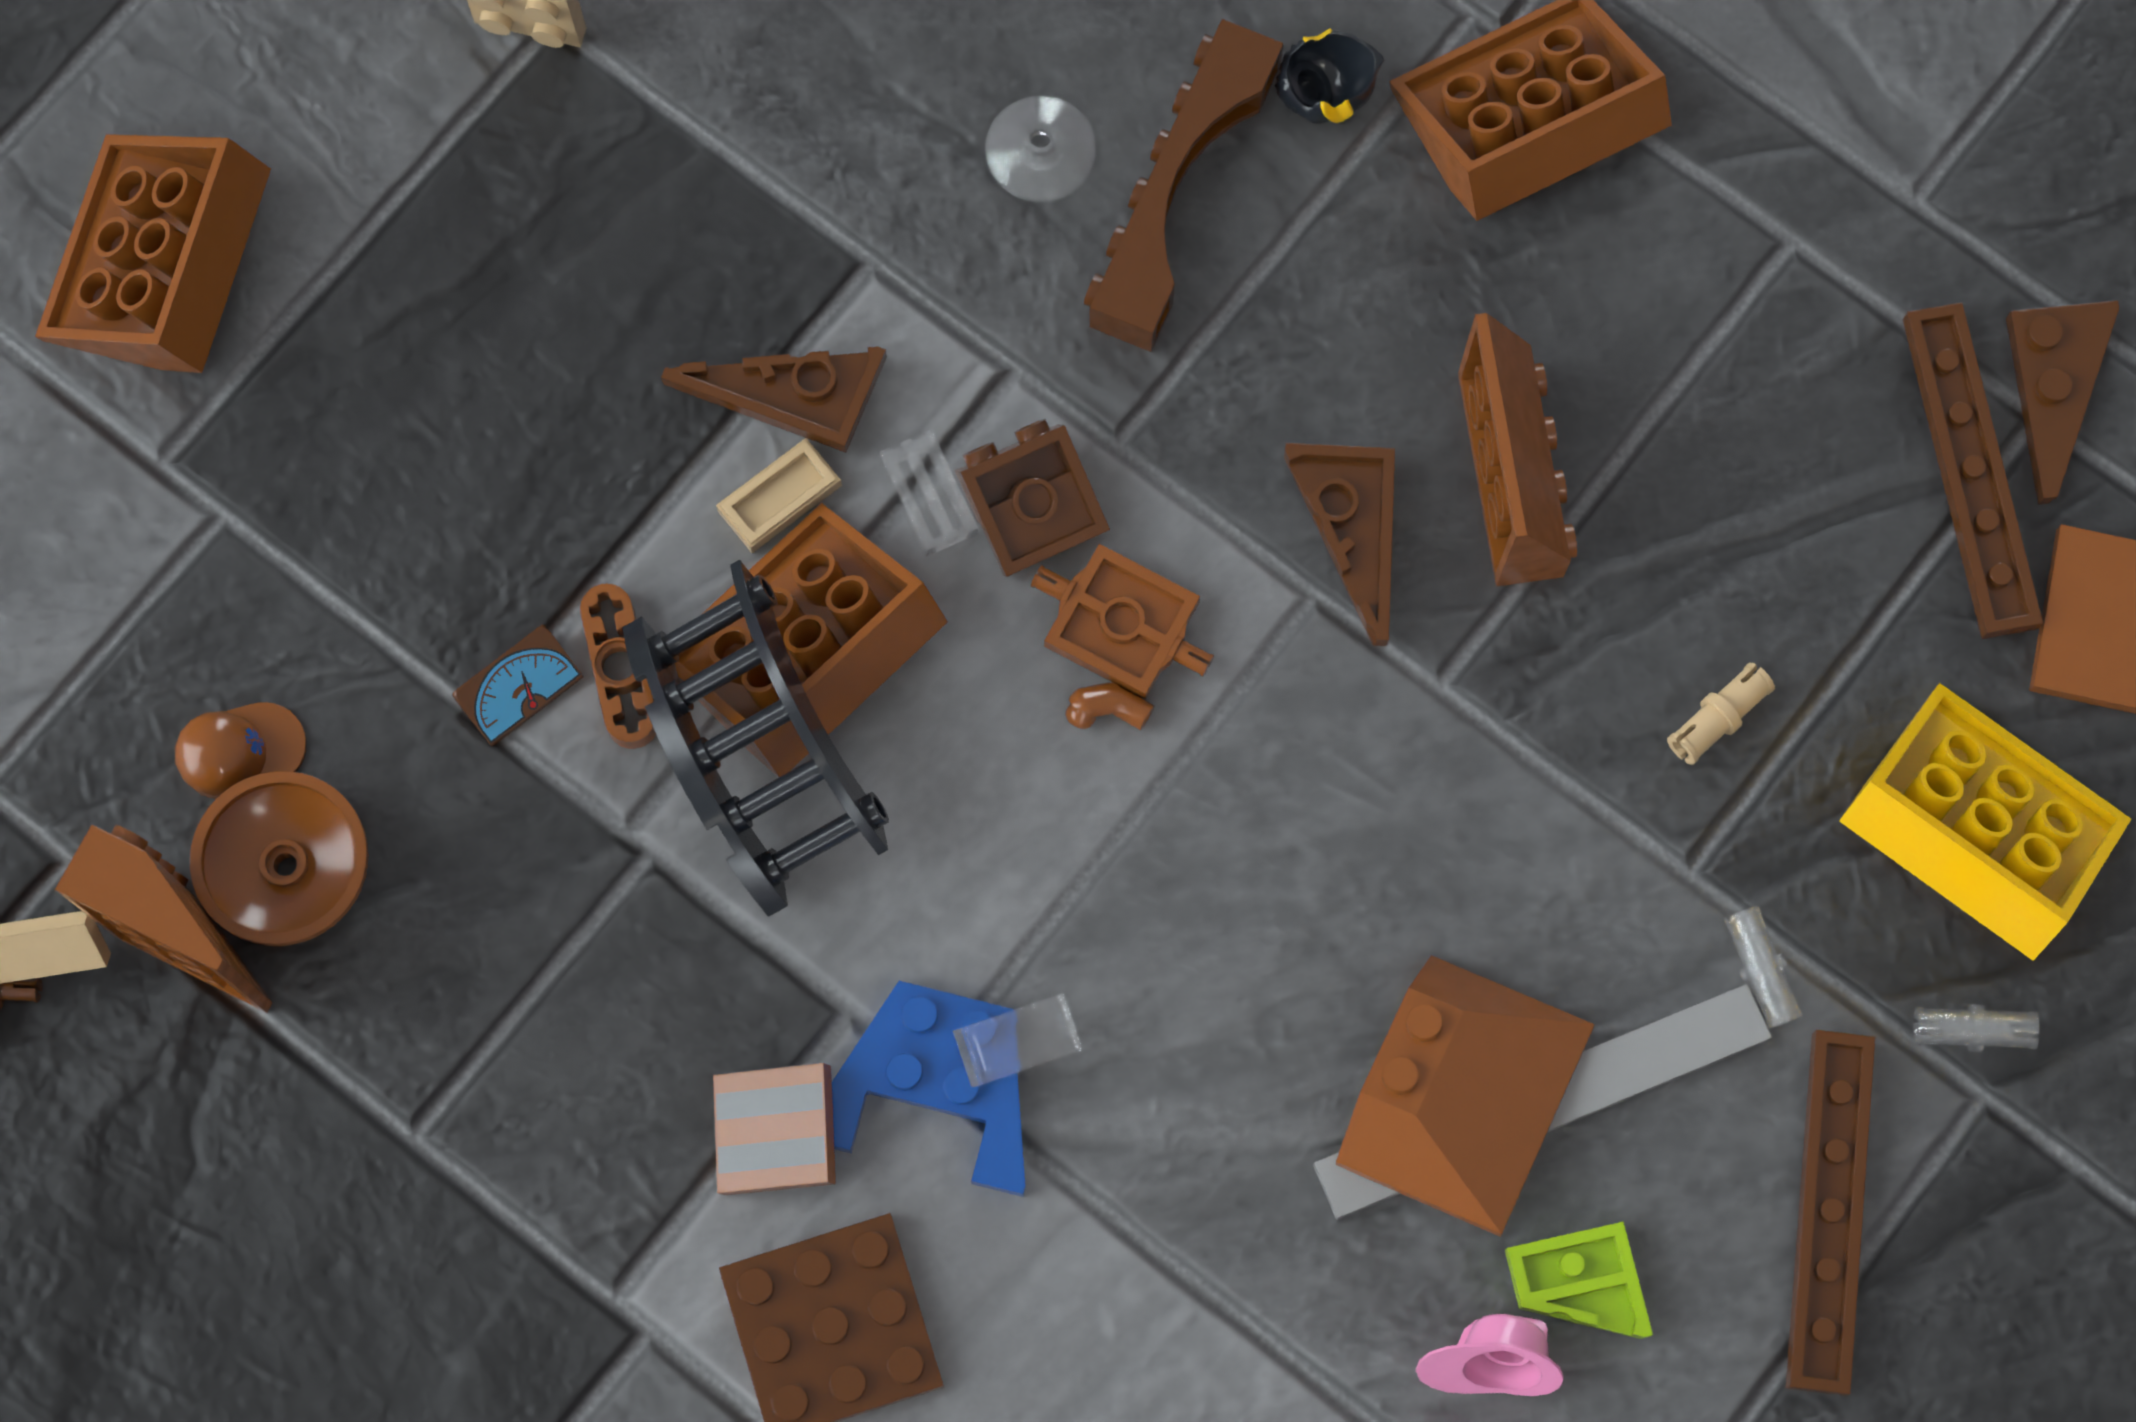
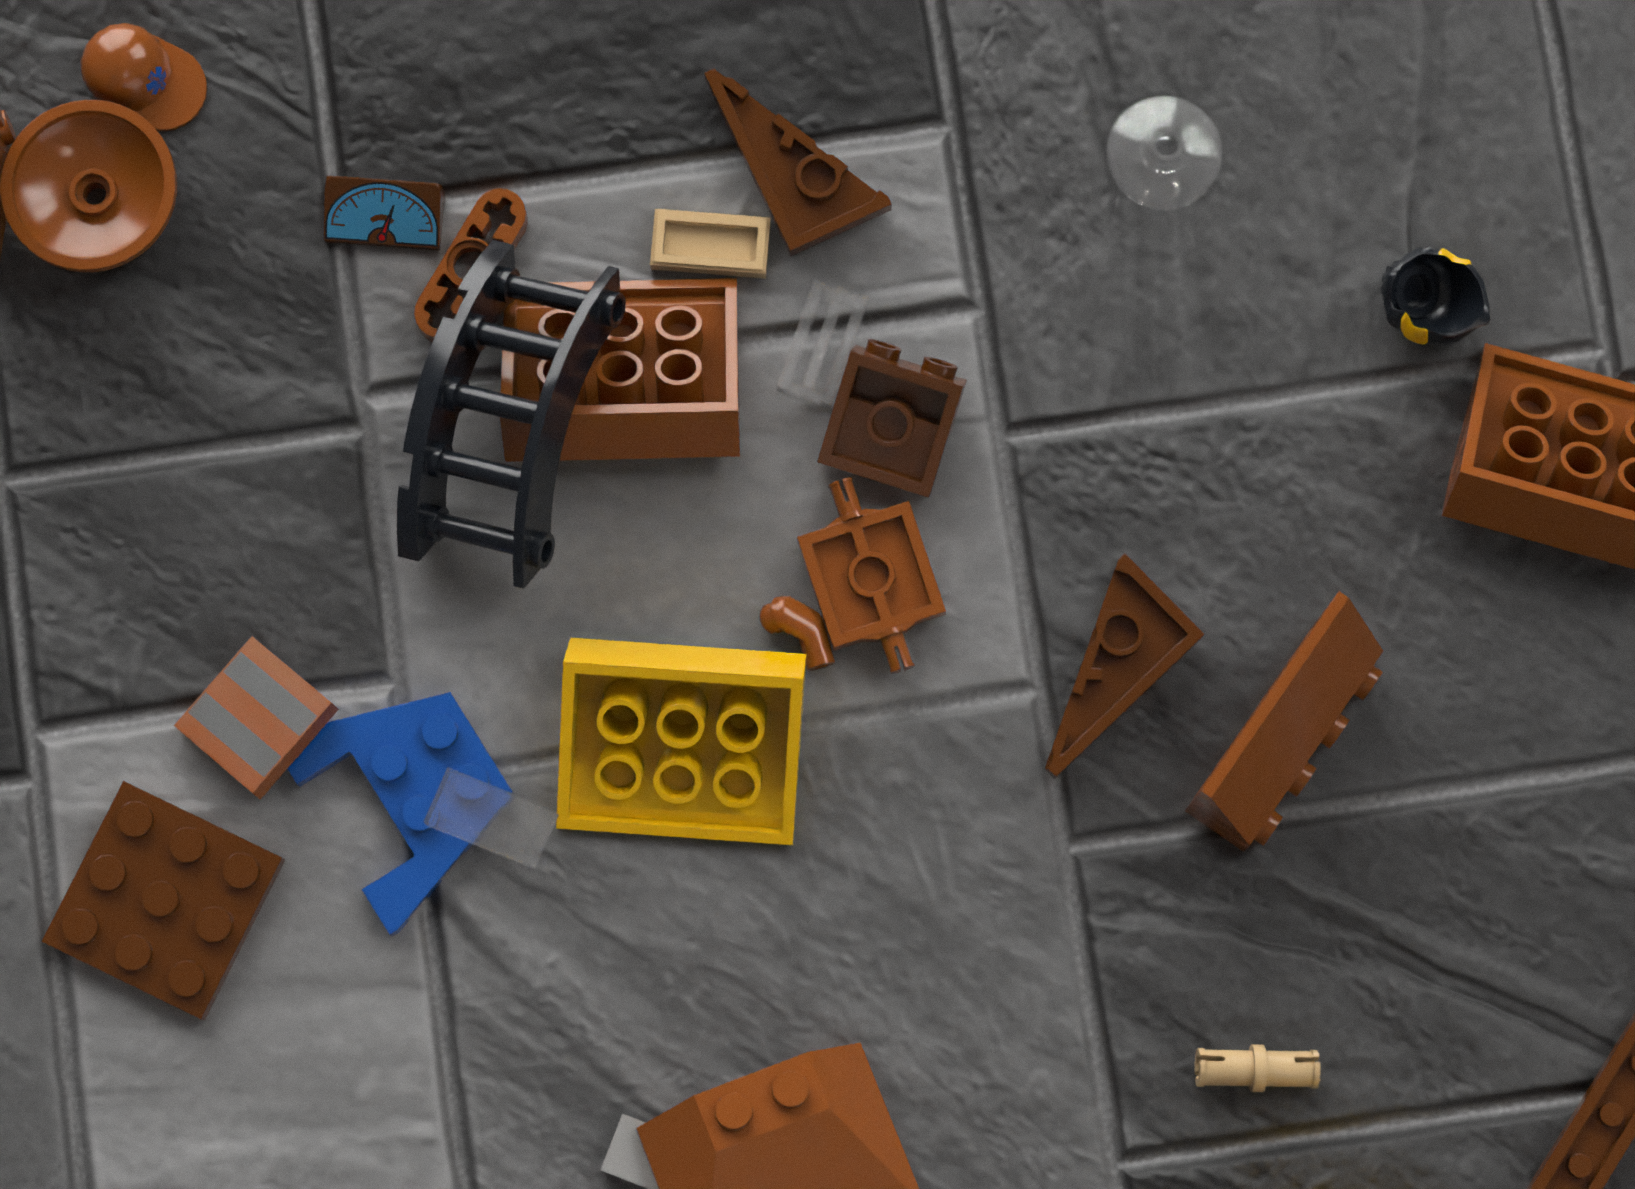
camera: 45 degrees right, 5 degrees up
reddish brown arch [1084,19,1284,352] -> none
none -> yellow slope [556,637,806,845]

